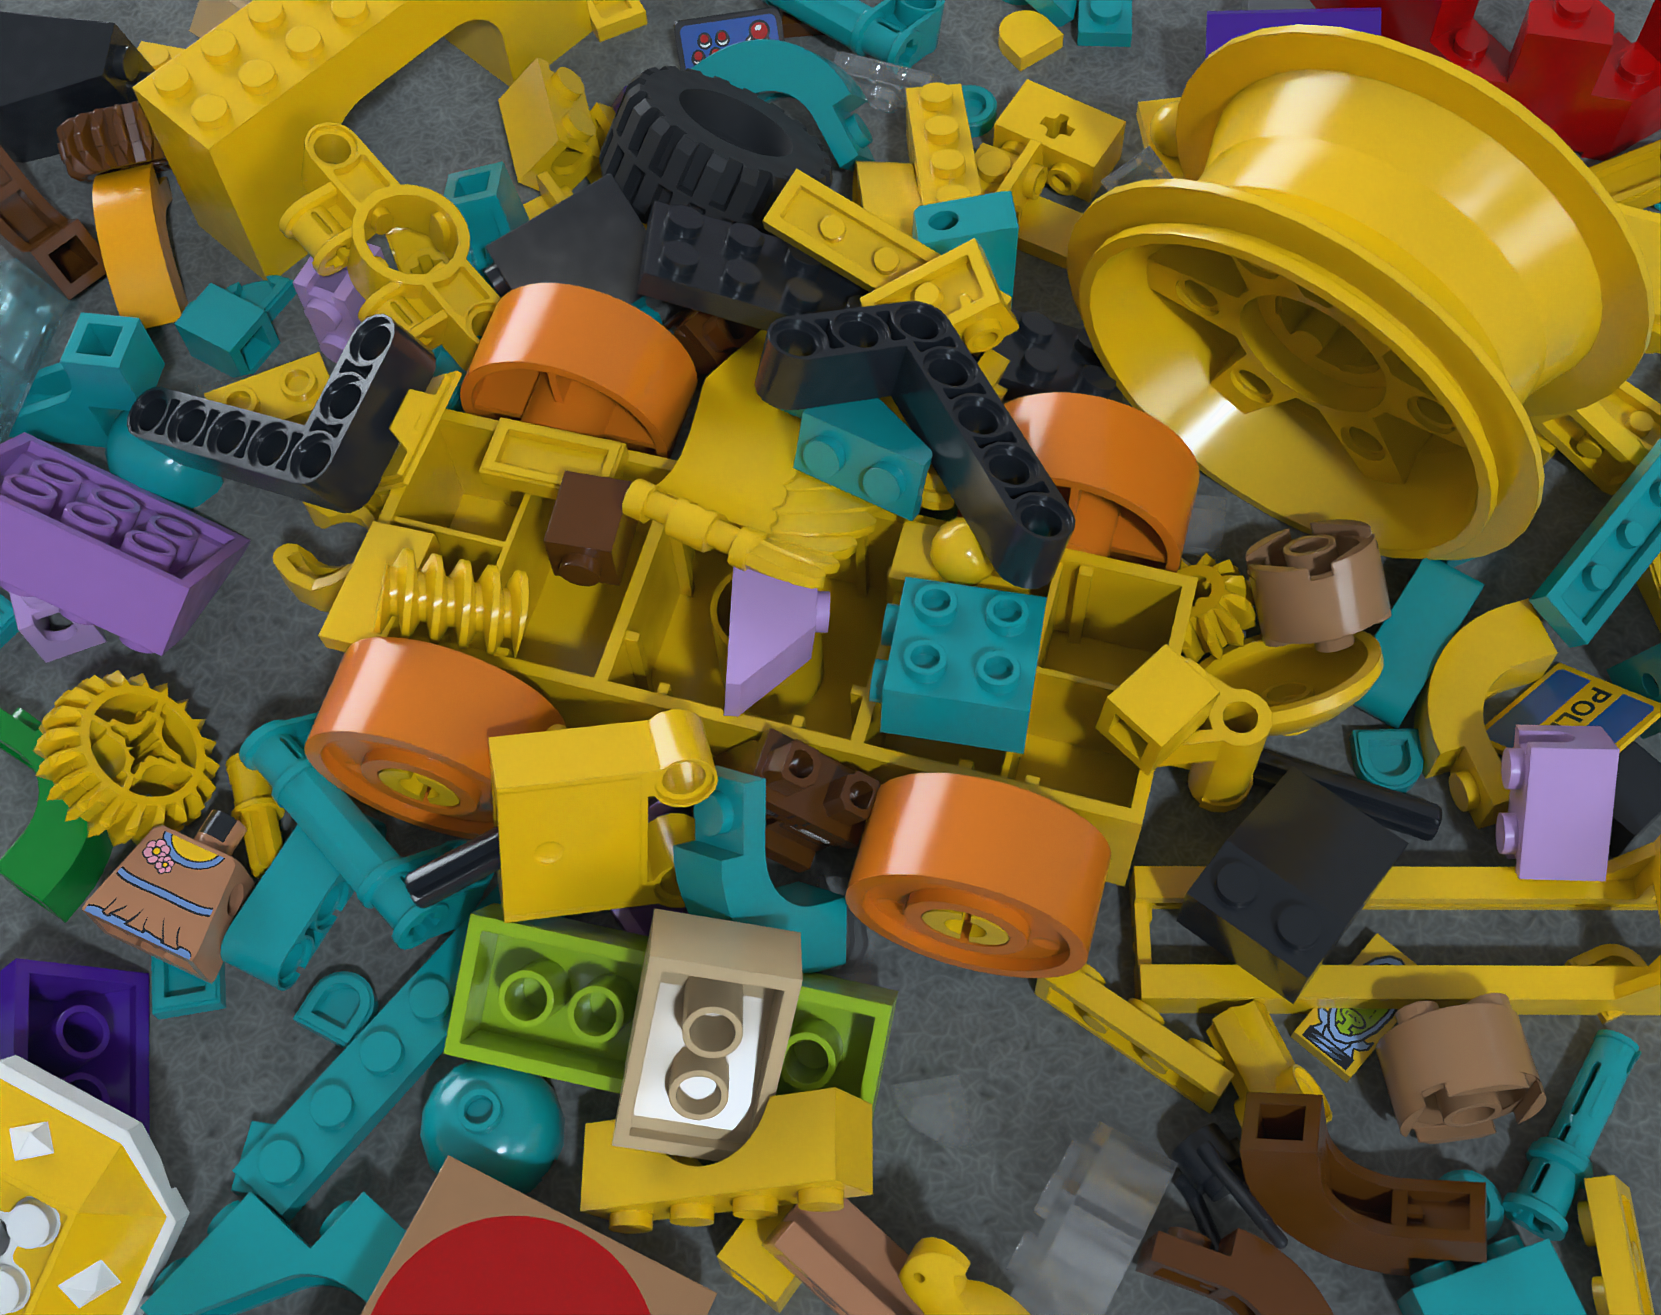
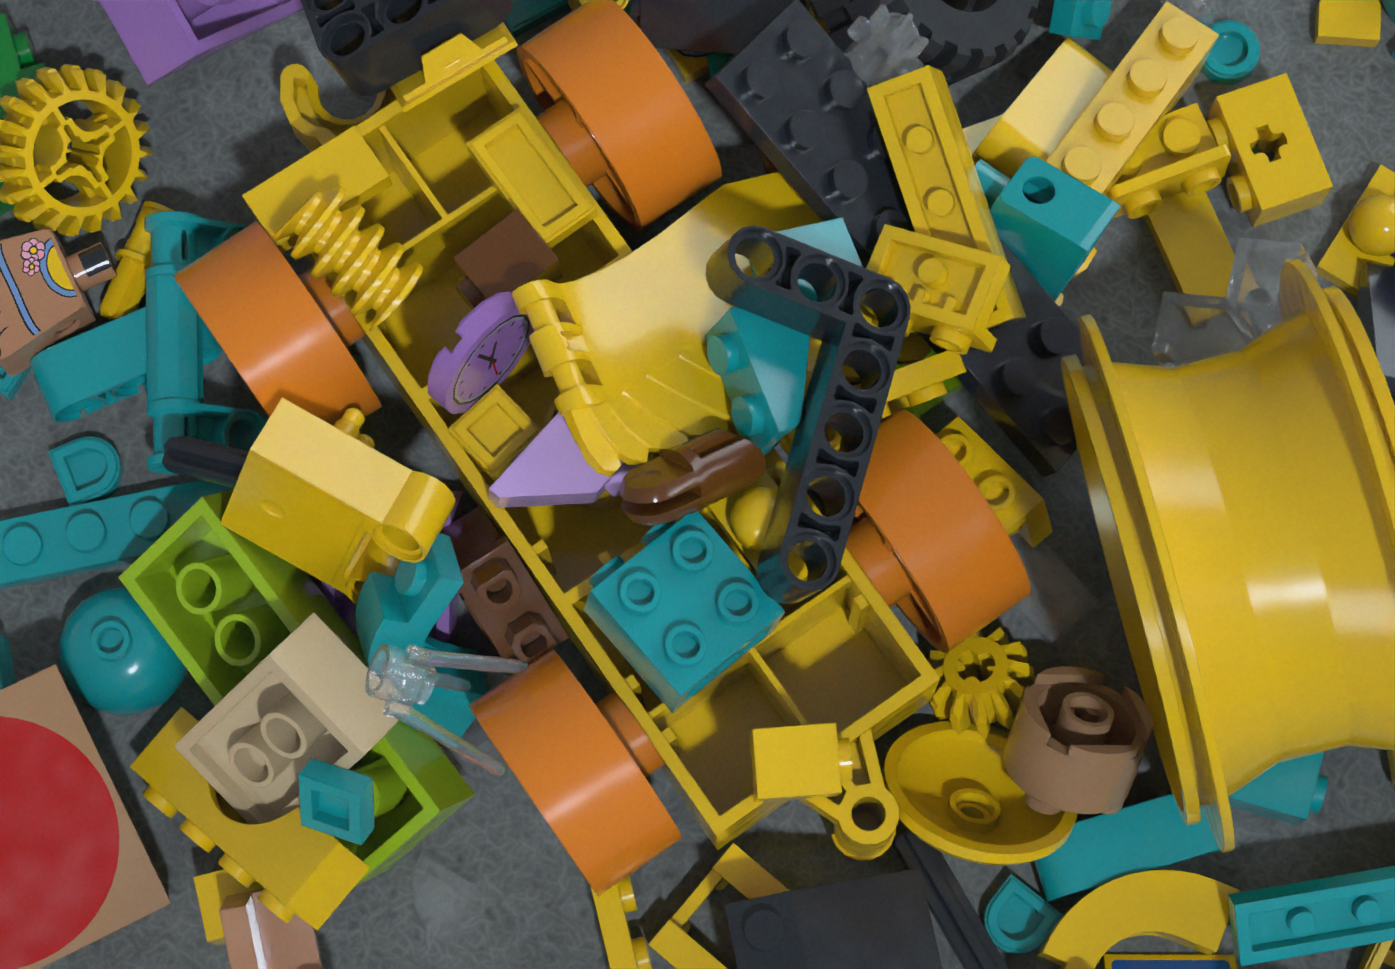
camera: 40 degrees right, 15 degrees up
none -> teal tile [298,758,374,845]
none -> clear plant [365,644,528,776]
none -> medium lavender tile [428,291,534,414]
none -> yellow tile [448,384,542,481]
none -> reddish brown arm [619,427,766,526]
none -> clear gear [844,5,929,85]

